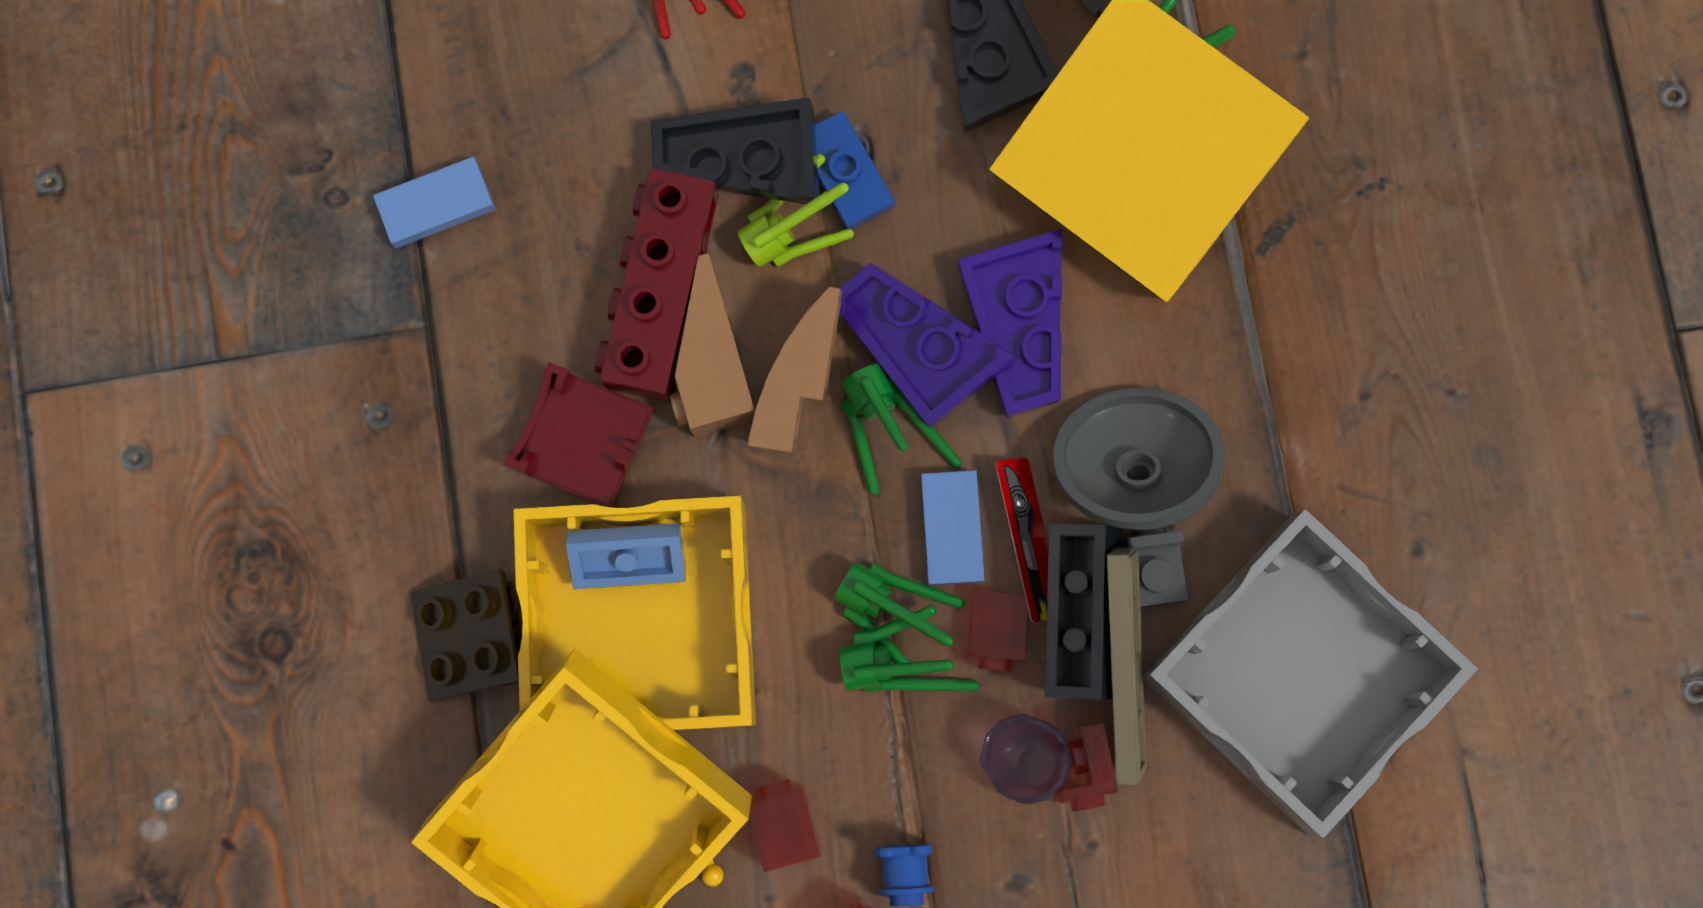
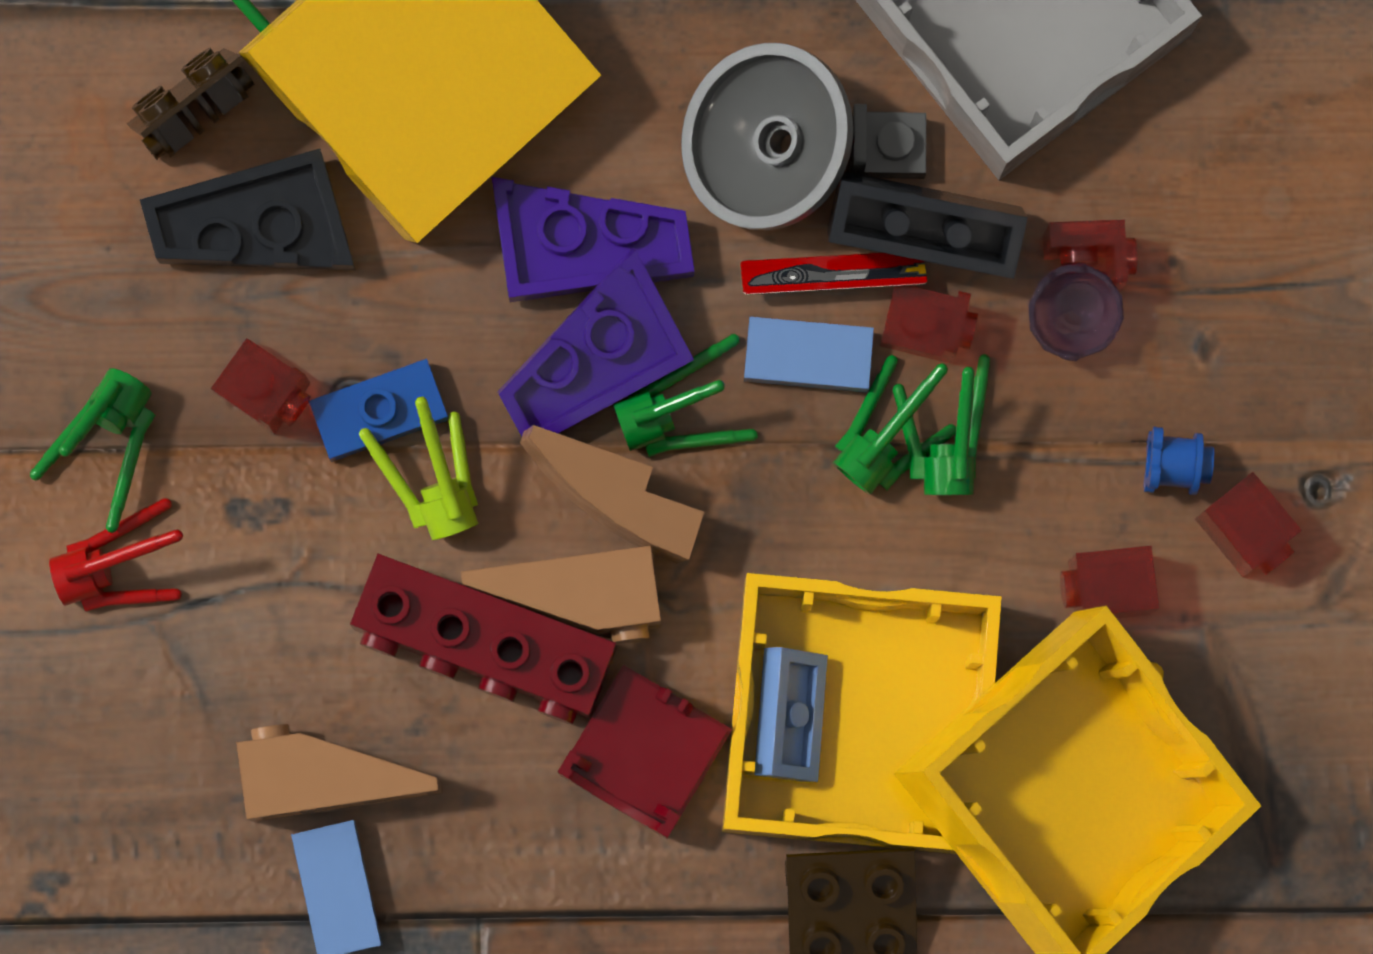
camera: 90 degrees left, 0 degrees up
black wing [651,97,819,204] -> none
dark tan tile [1107,547,1147,785] -> none
none -> clear red bracket [211,338,311,435]
none -> medium nougat slope [236,724,442,822]

